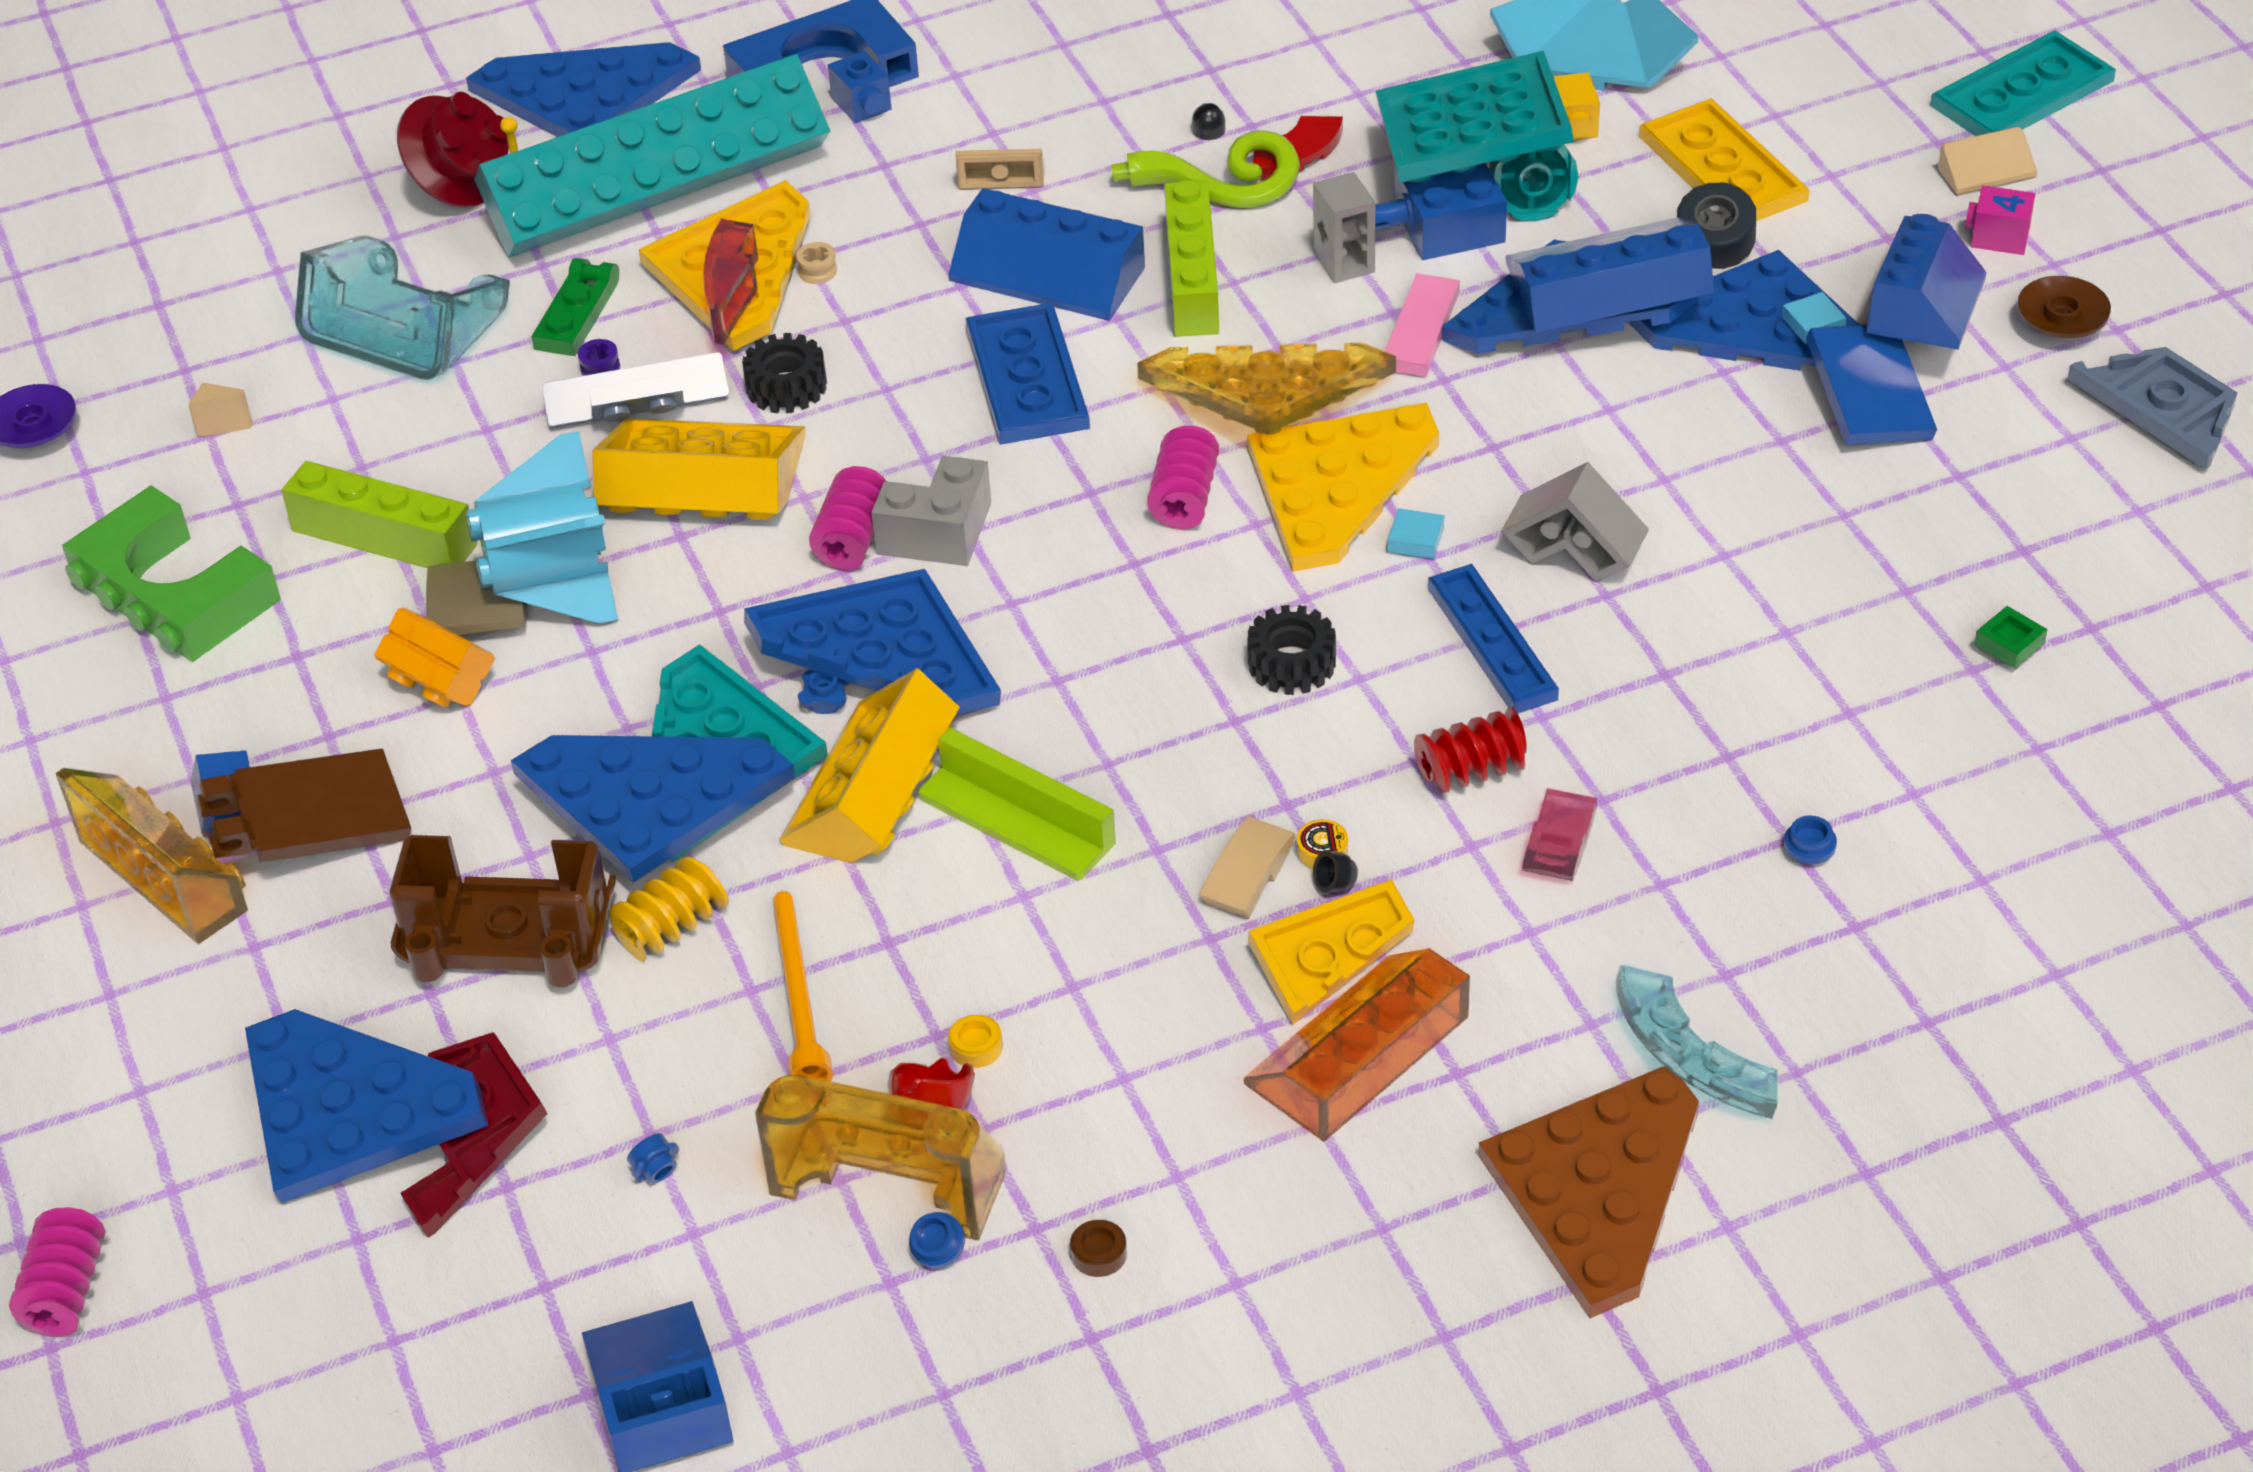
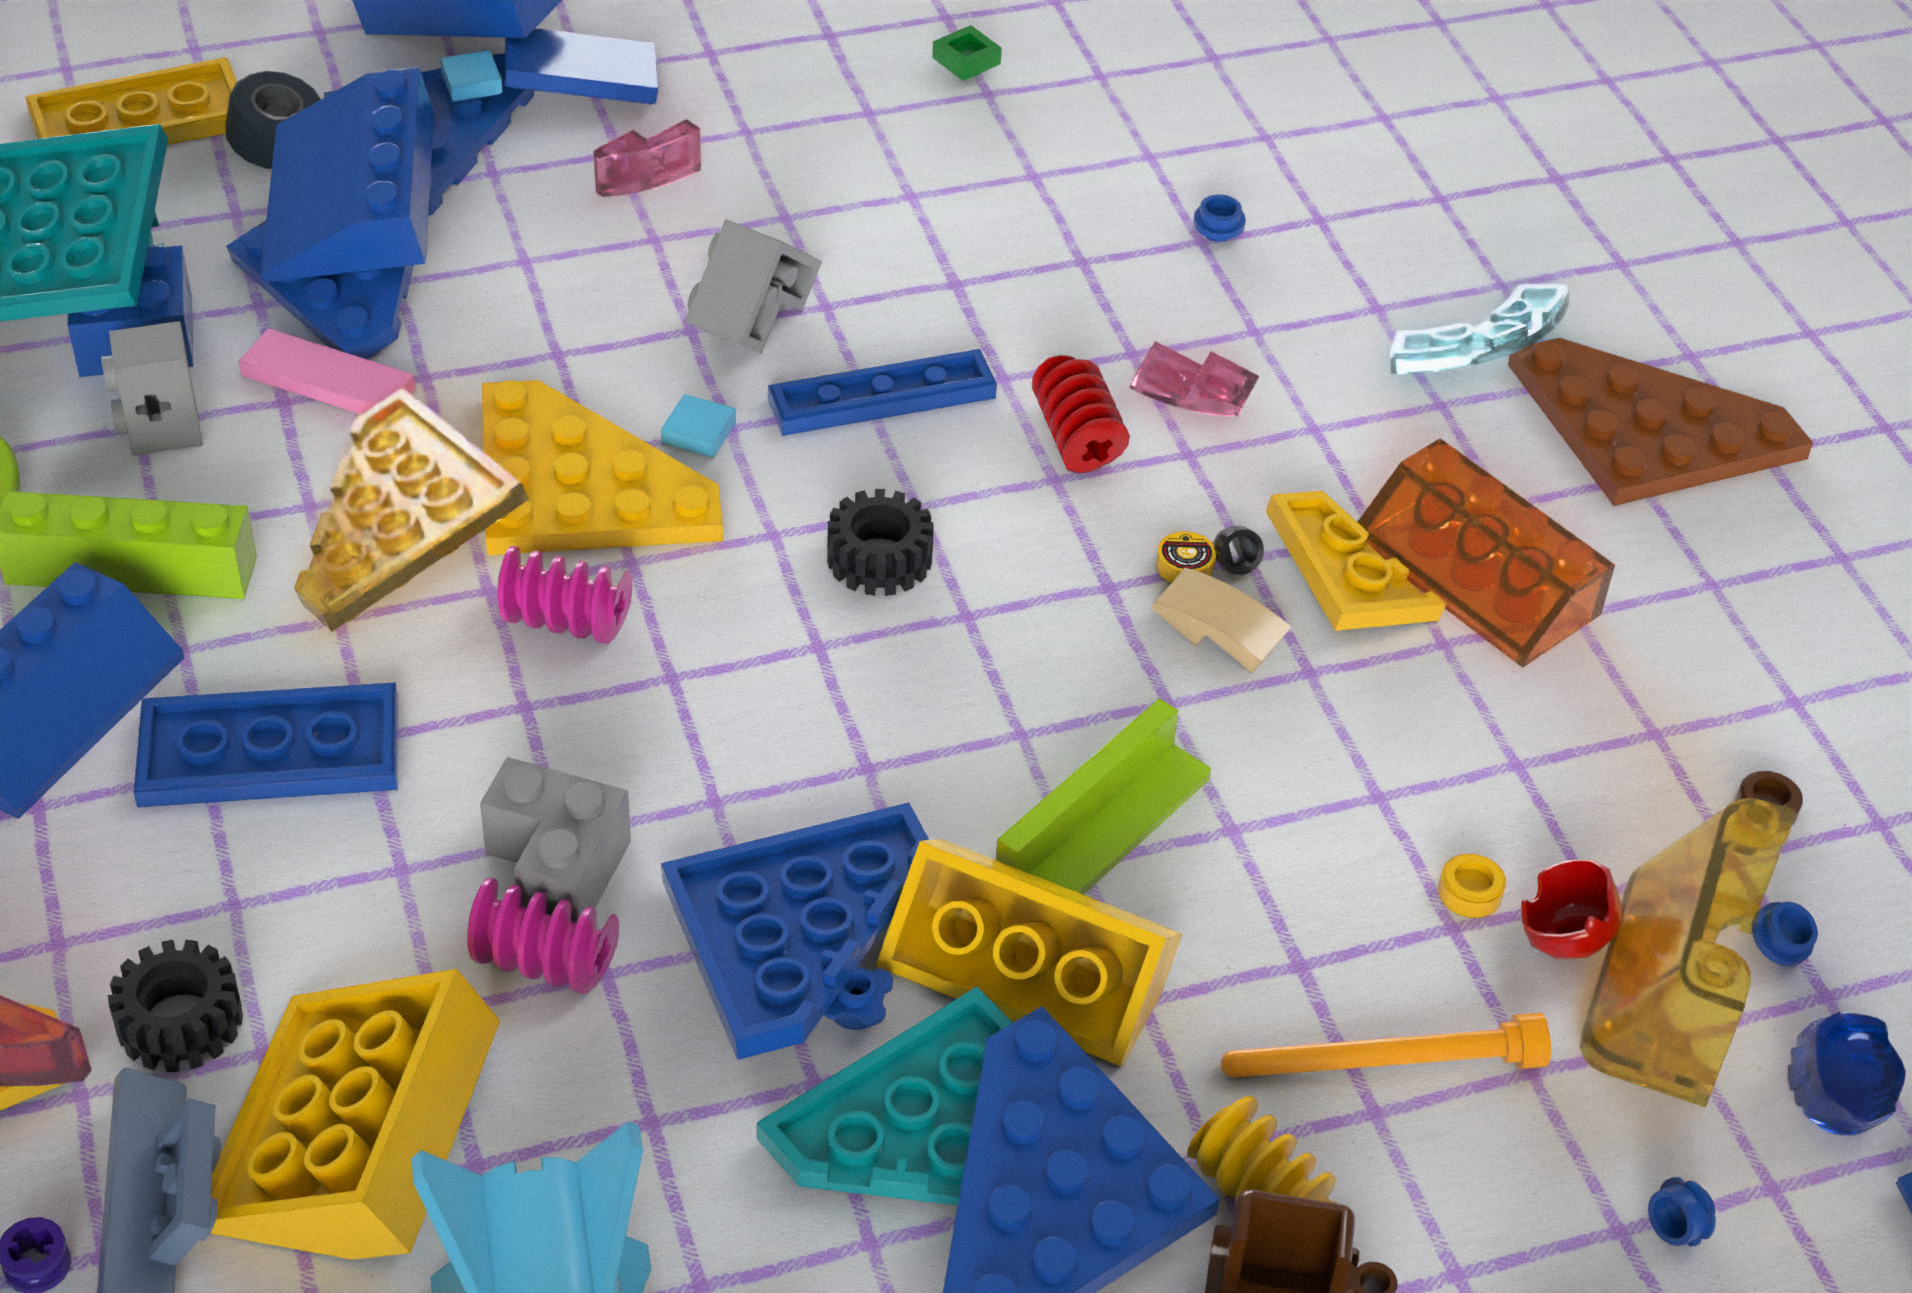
camera: 90 degrees left, 0 degrees up
none -> clear pink slope [593,119,701,197]
none -> clear blue hair [1788,1011,1906,1136]

